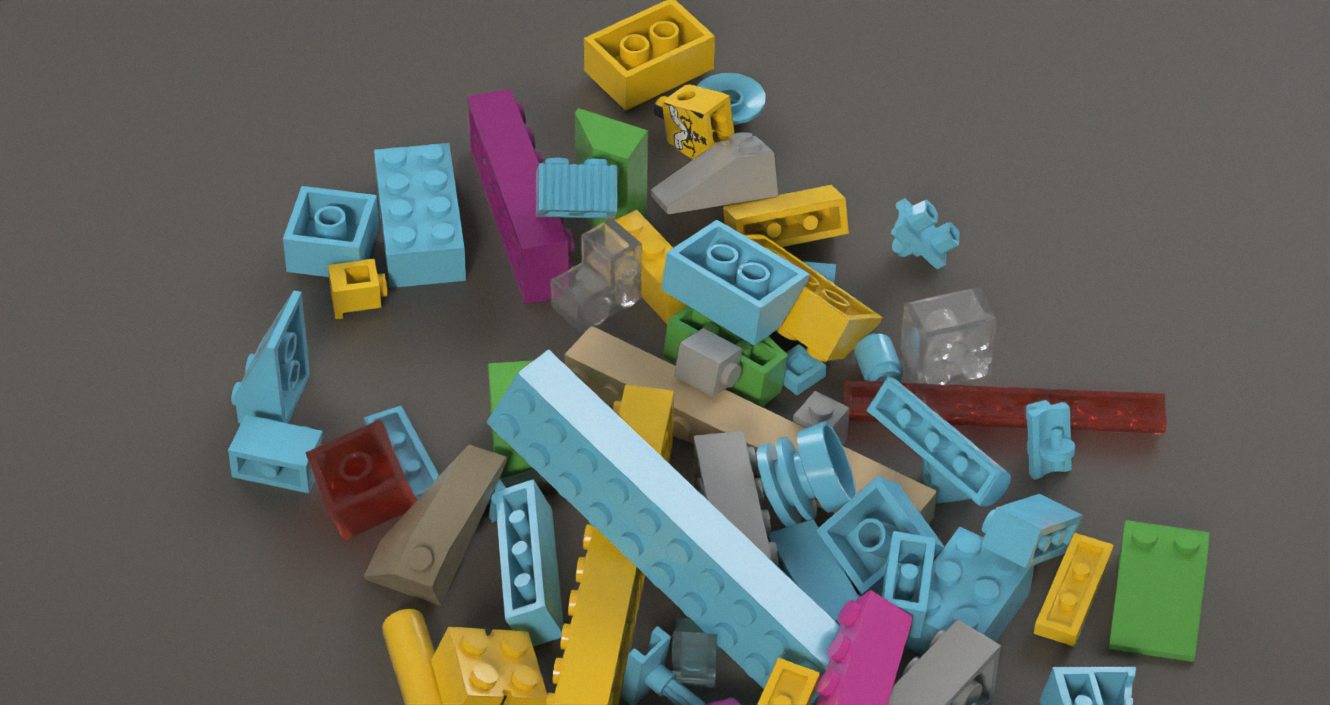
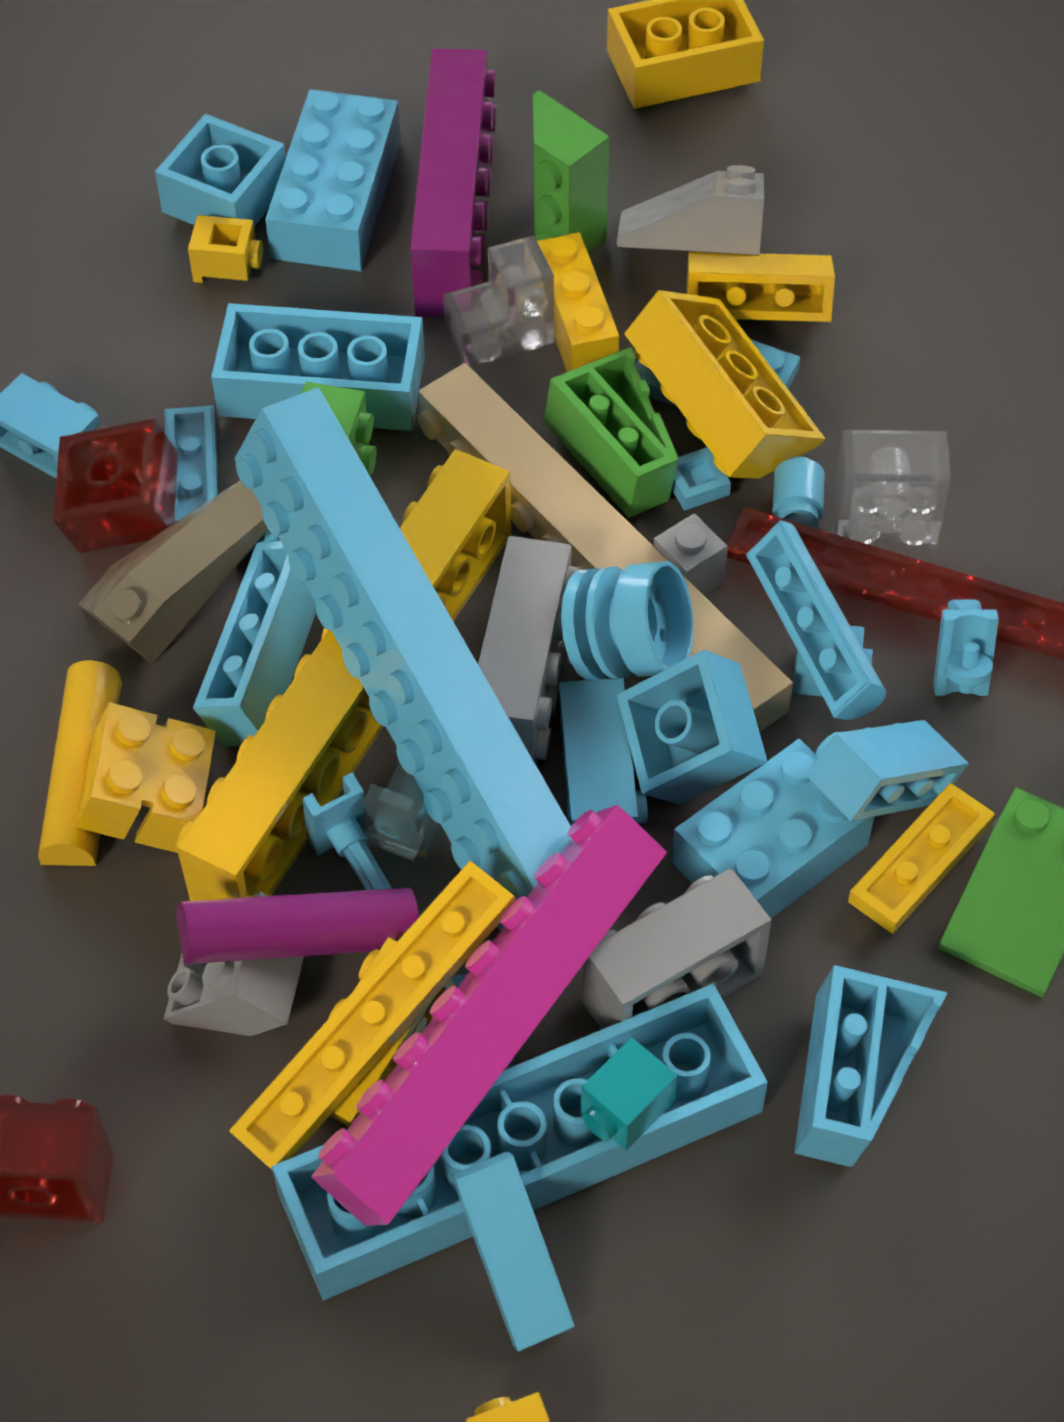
camera: 20 degrees right, 10 degrees up
medium azure slope [231,291,310,424] -> none
medium azure brick [536,158,617,219] -> none
yellow torso [654,84,734,160] -> none
medium azure slope [662,220,809,345] -> none
light grey brick [674,328,742,397] -> none
medium azure dish [697,73,766,125] -> none
medium azure brick [882,531,936,639] -> none
medium azure hips [891,198,960,269] -> none
none -> medium azure brick [211,303,425,431]

